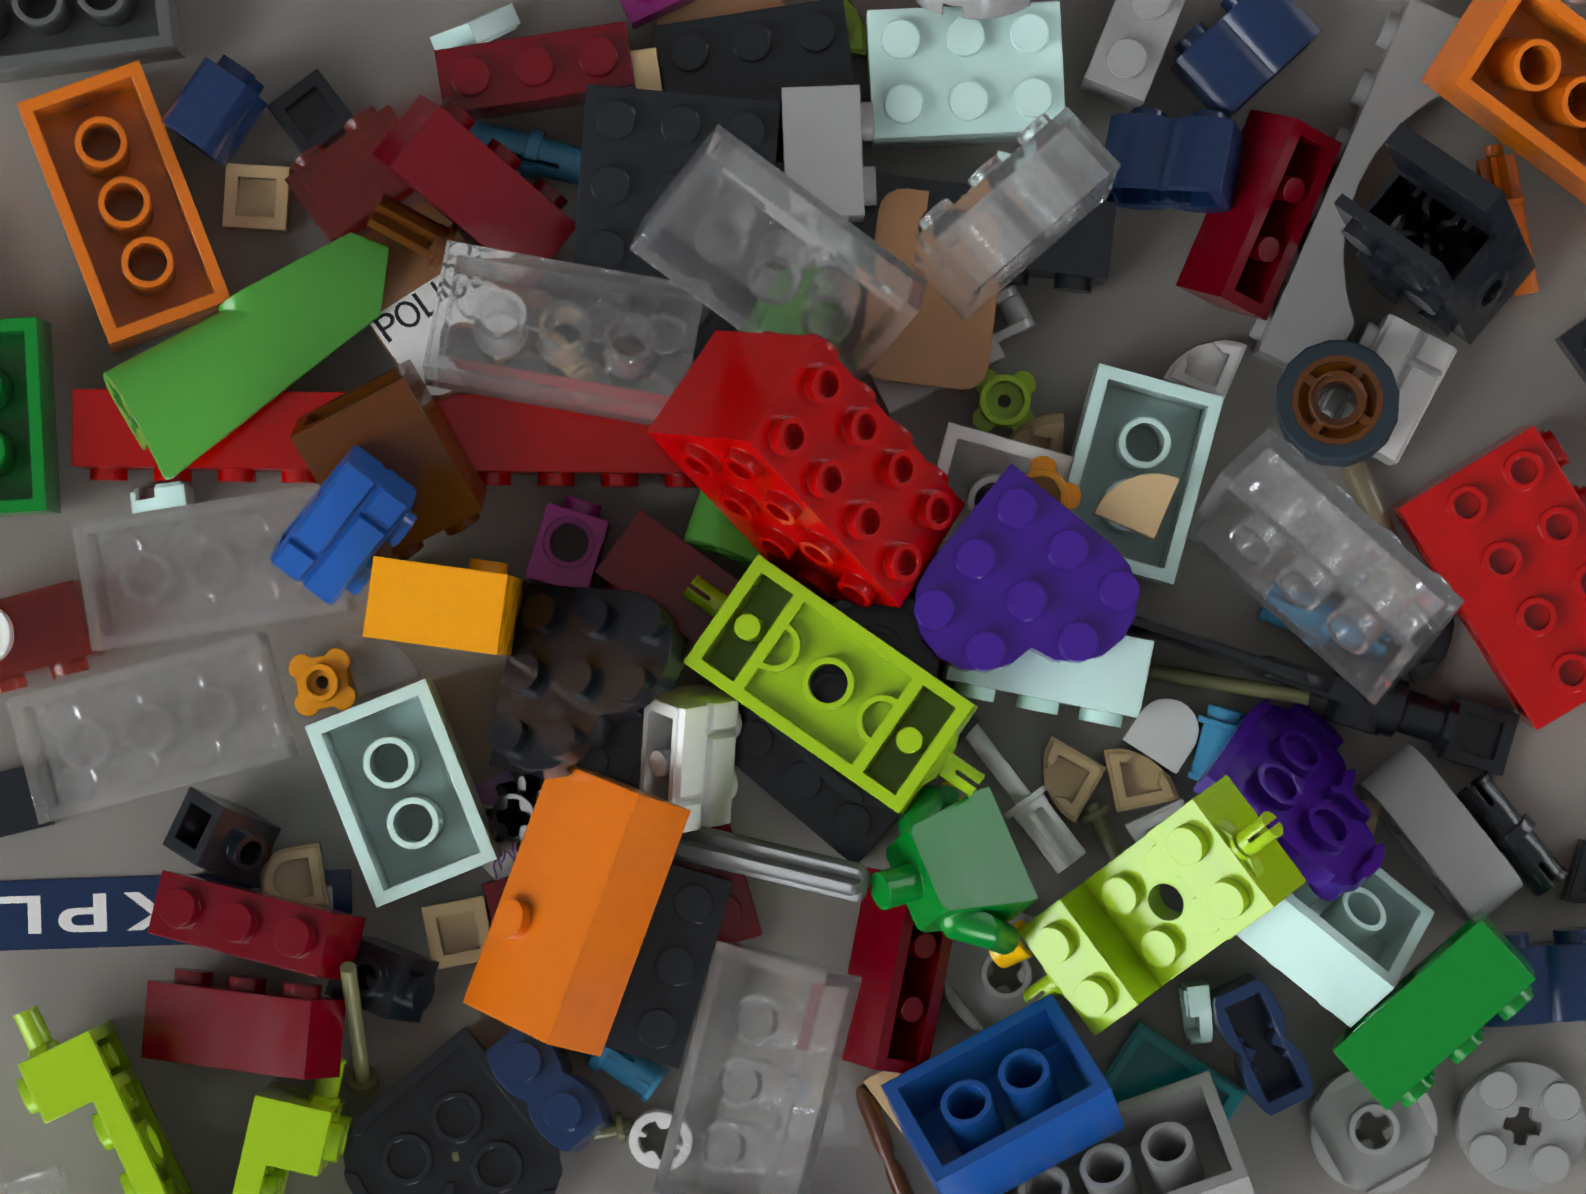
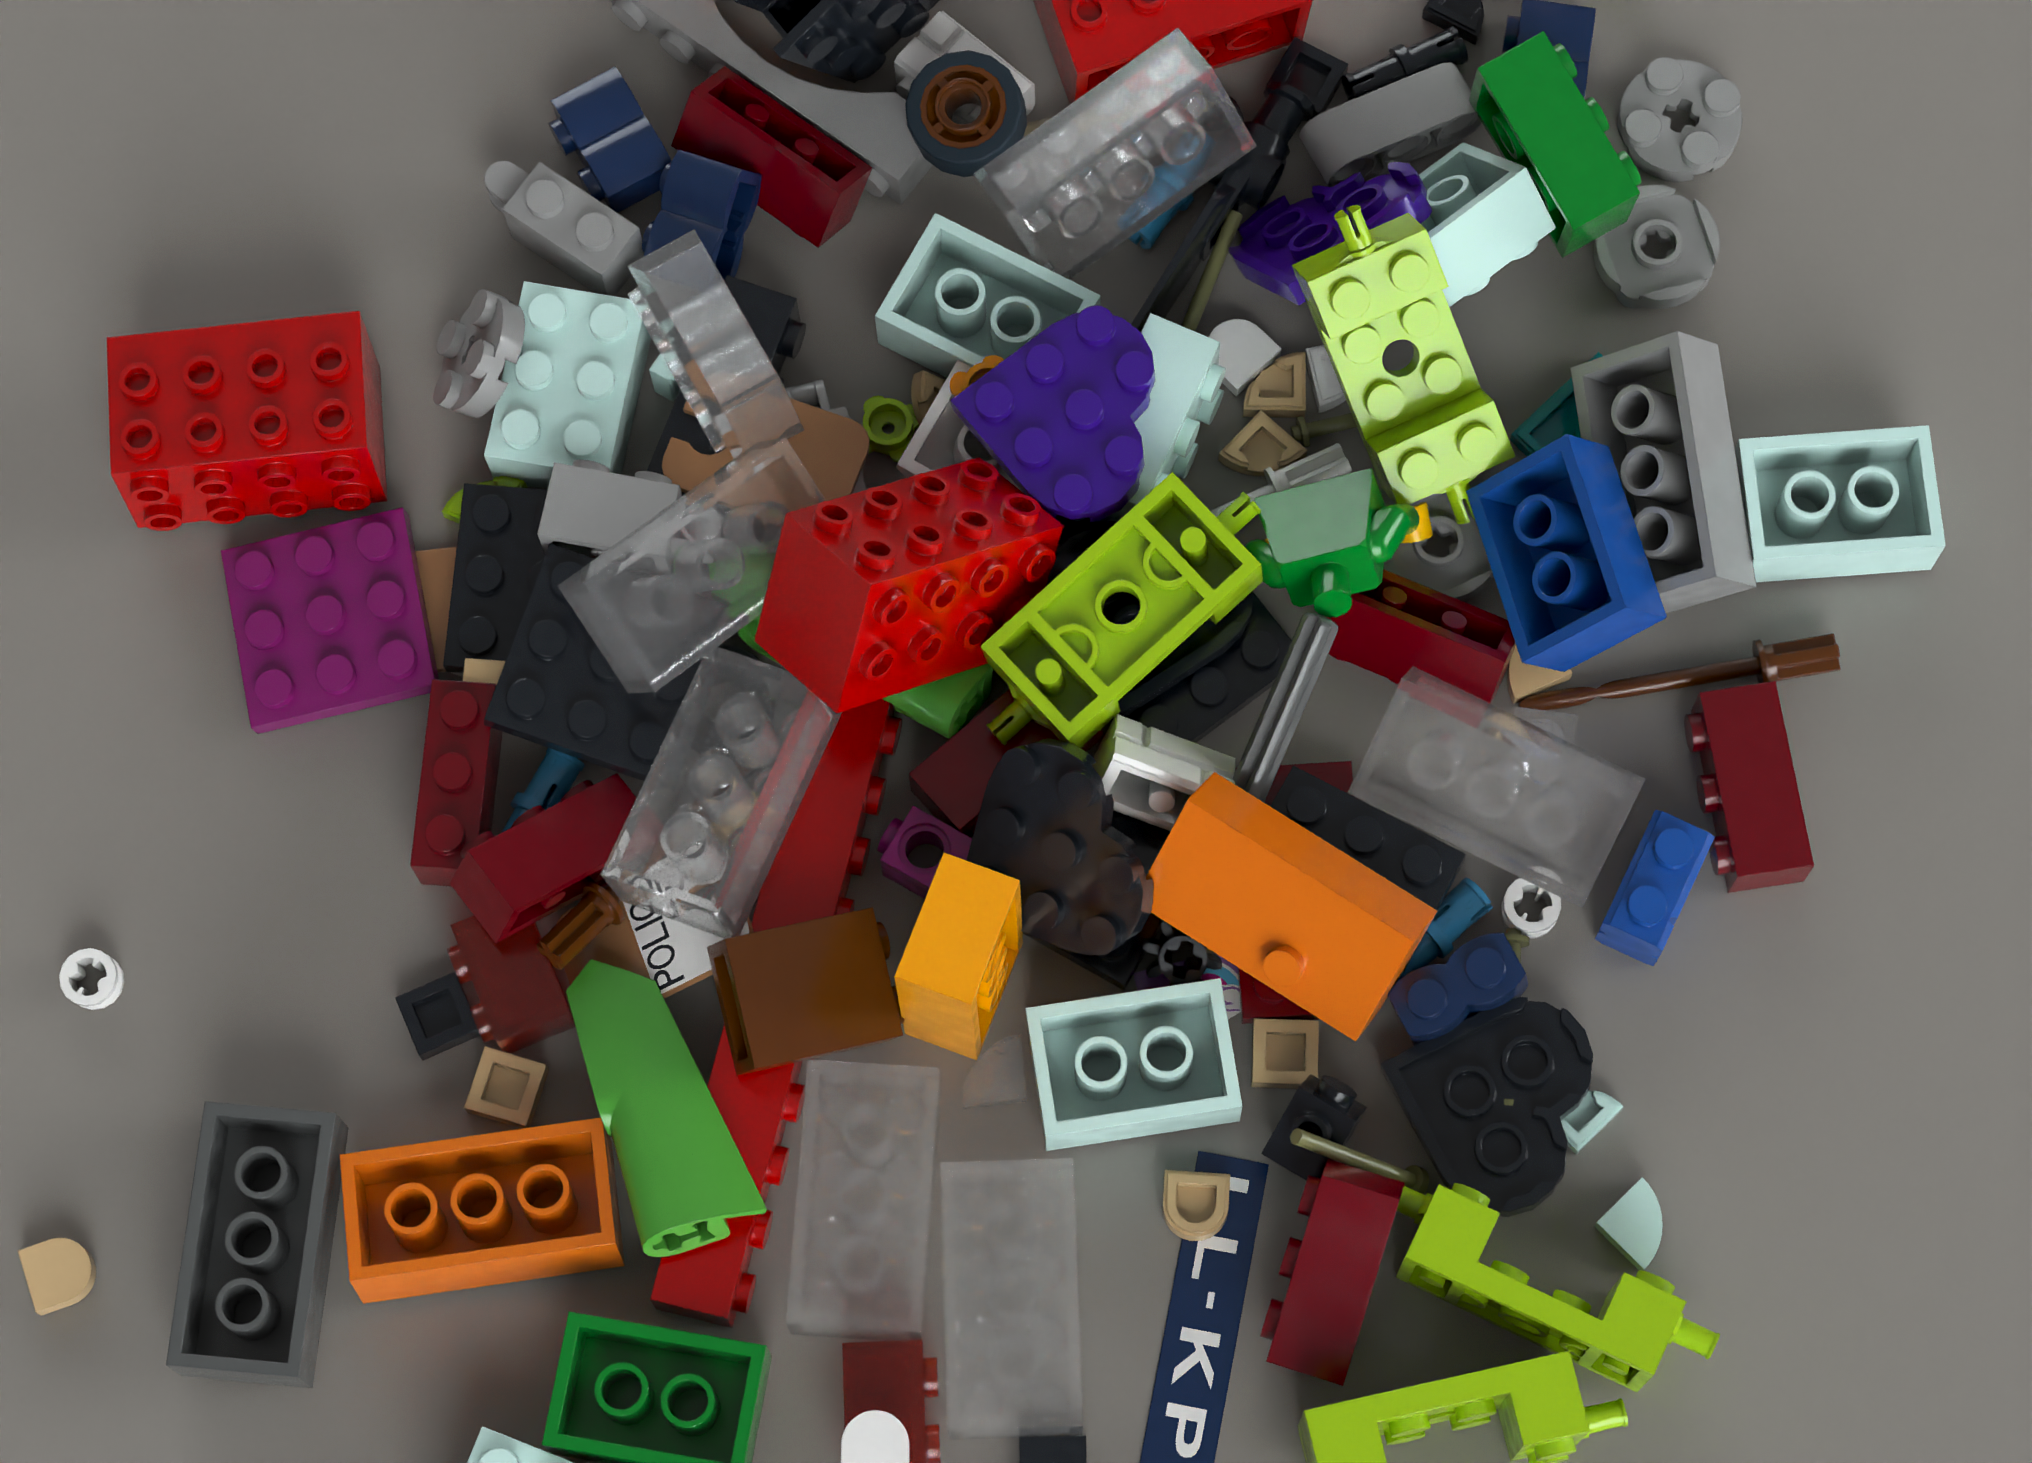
camera: 70 degrees left, 15 degrees down
light aqua tile [130,481,196,516] -> none
dark red brick [147,870,366,980] -> none
dark blue brick [161,54,268,168] -> none
black brick [162,787,281,887] -> none
blue brick [269,445,417,605] -> none
light orange plate [288,648,357,716] -> none
light aqua tile [429,3,521,50] -> none
tan tile [1093,473,1179,539] -> none
white tile [1162,340,1247,401] -> none
light aqua tile [1178,979,1213,1045] -> none
dark azure pin [1187,703,1246,781] -> none
dark blue brick [1210,973,1313,1116] -> none

